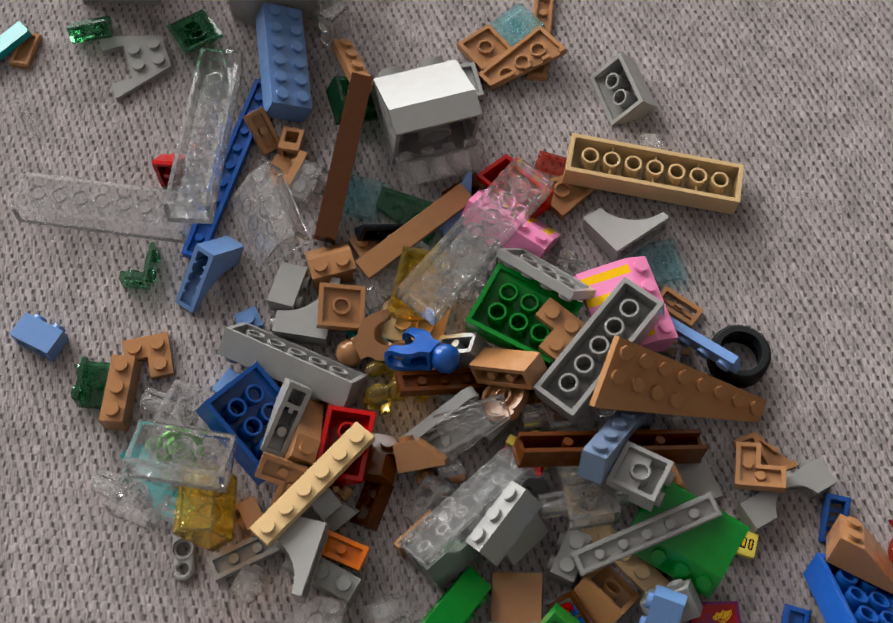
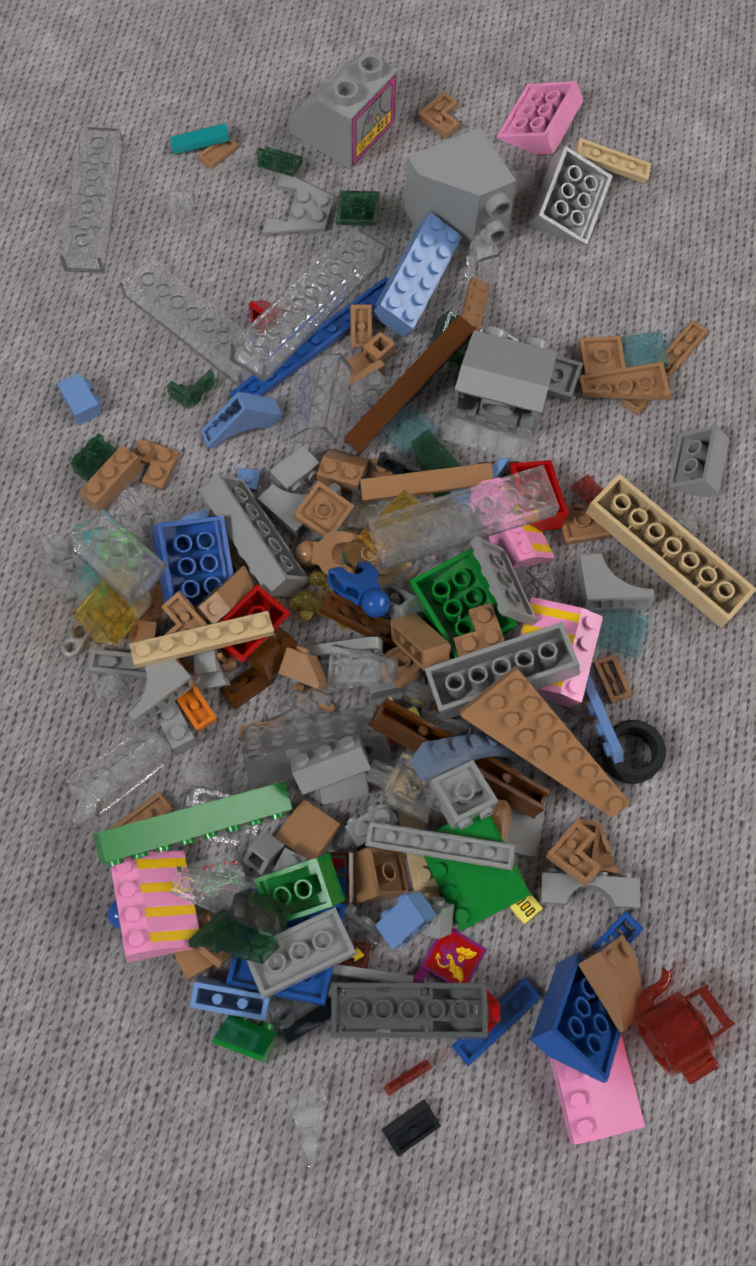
camera: 30 degrees right, 5 degrees up
light grey slope [260,377,313,458] -> none

